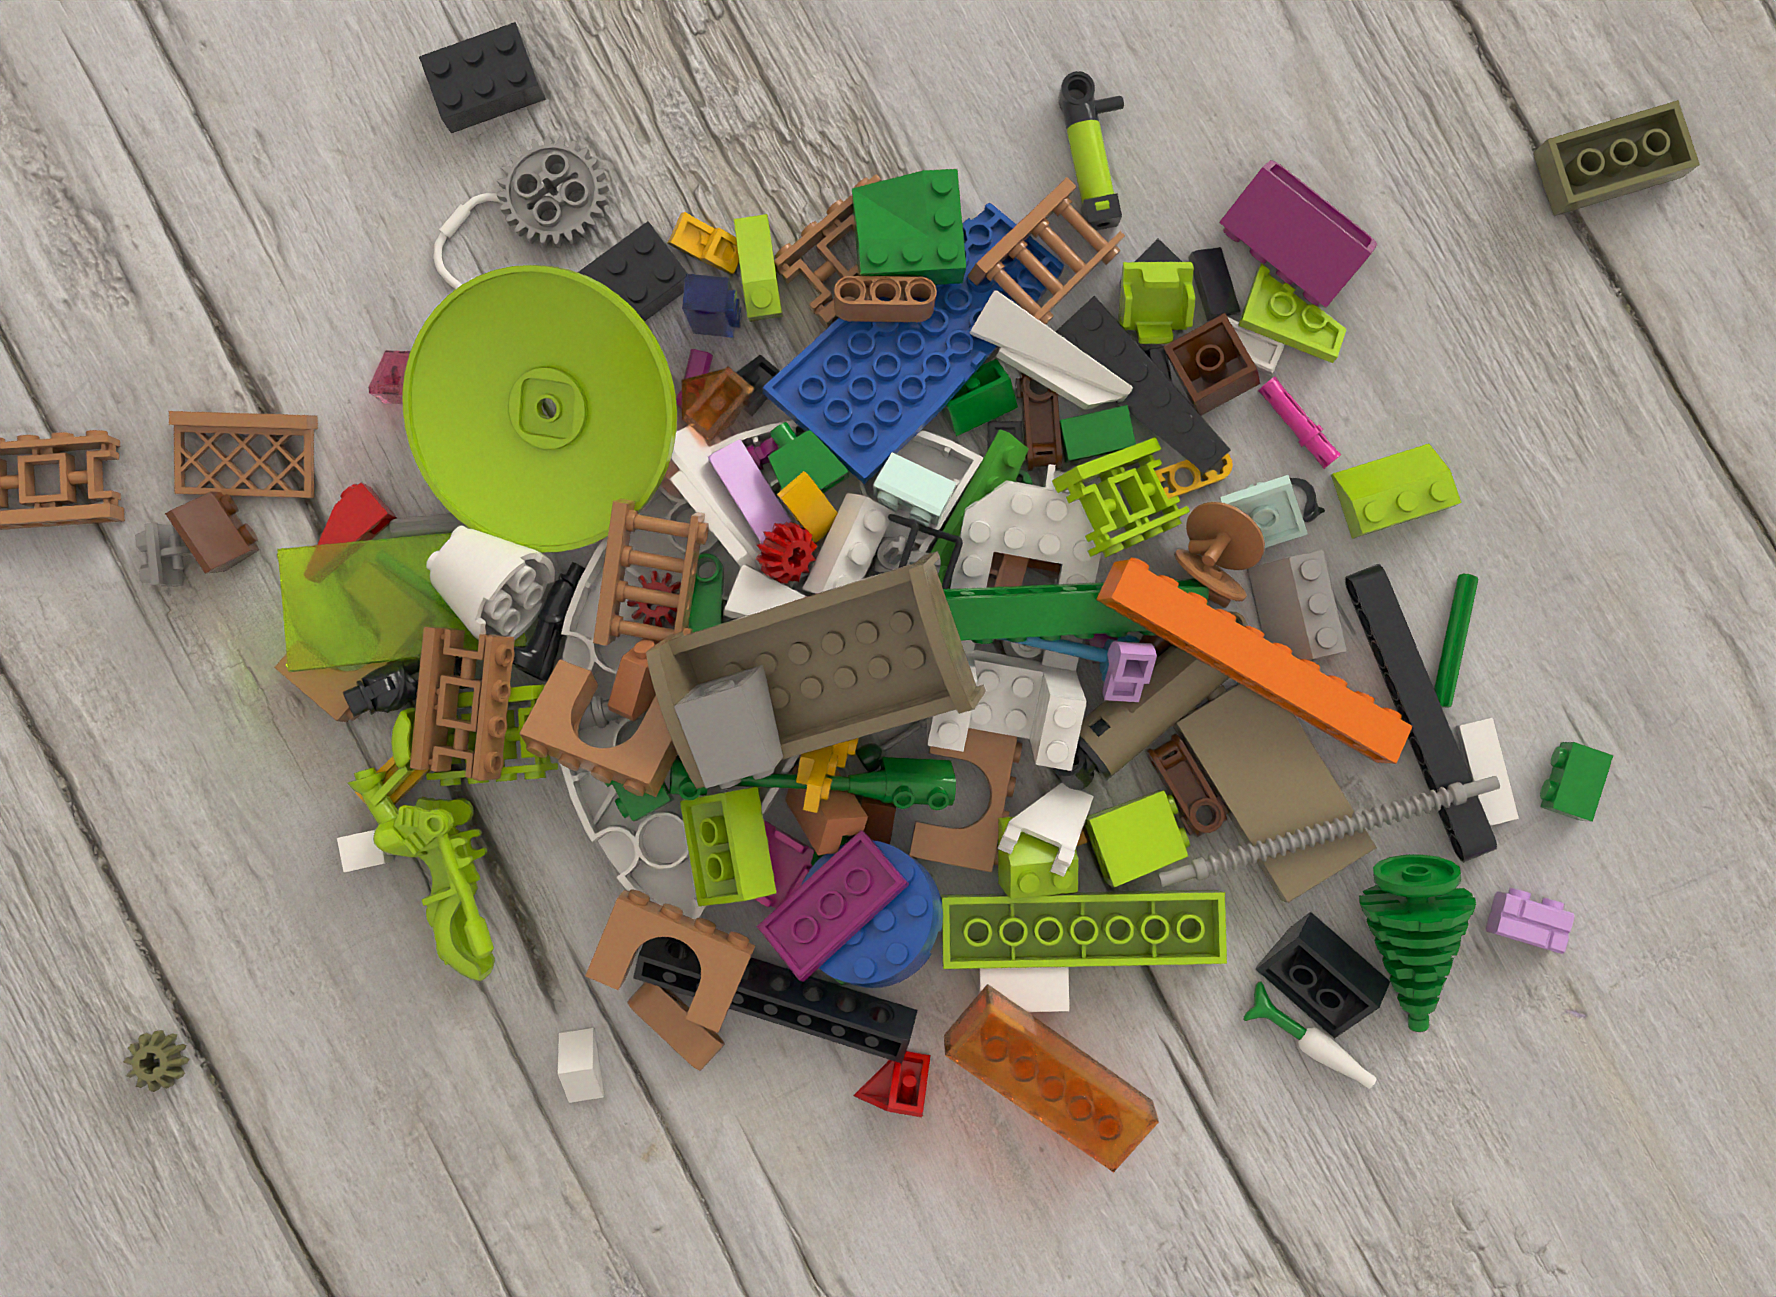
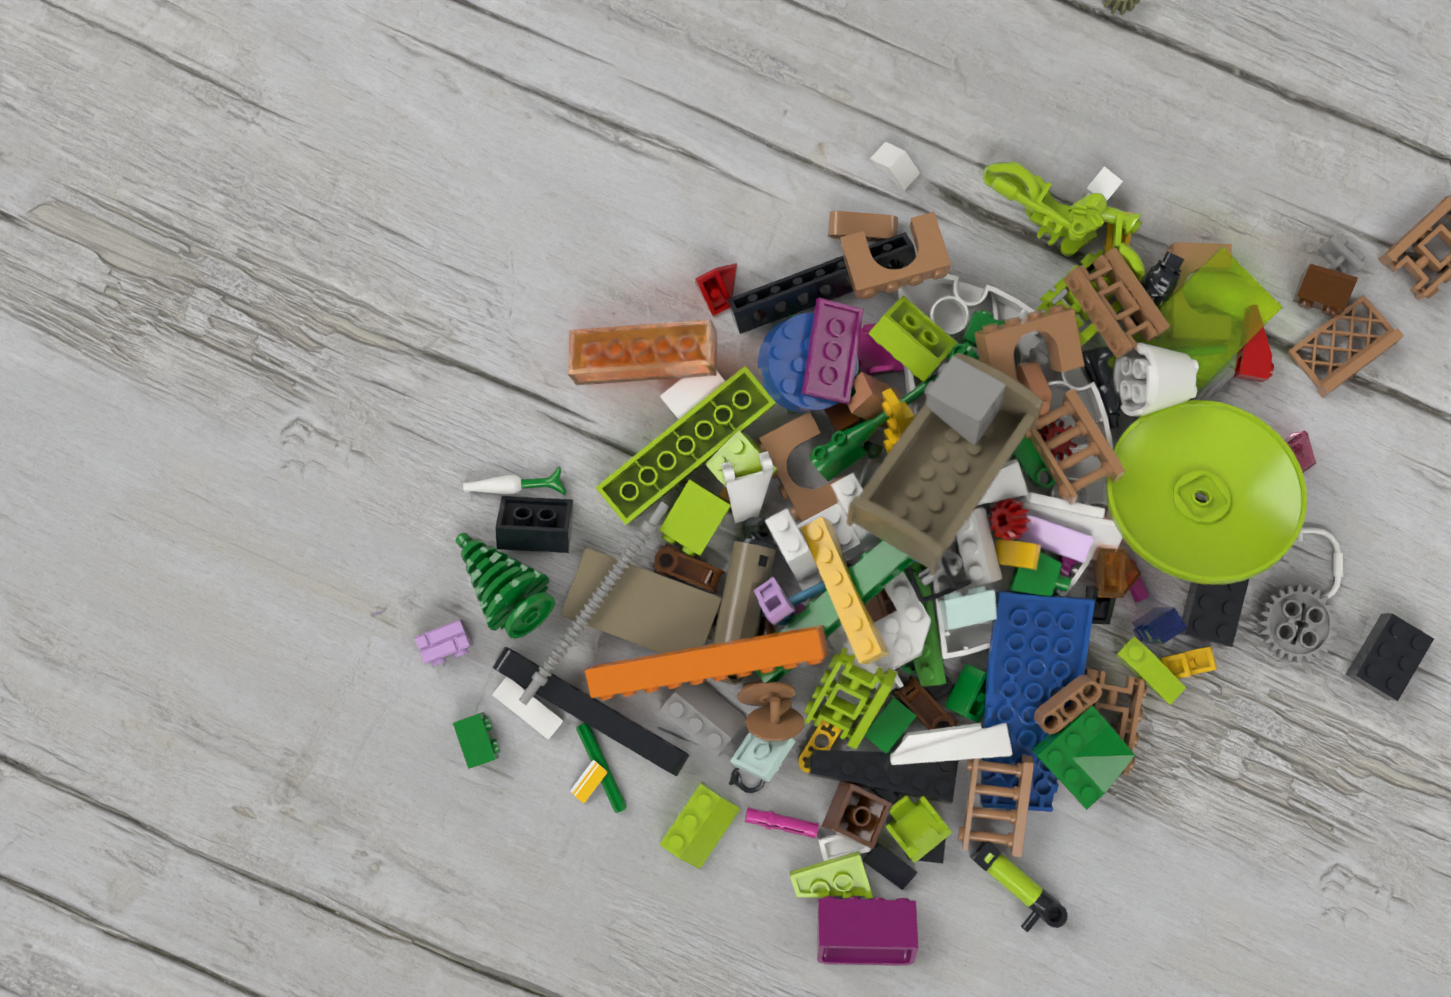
camera: 140 degrees right, 0 degrees up
none -> yellow sticker [570,760,607,803]
none -> yellow arch [800,517,889,665]

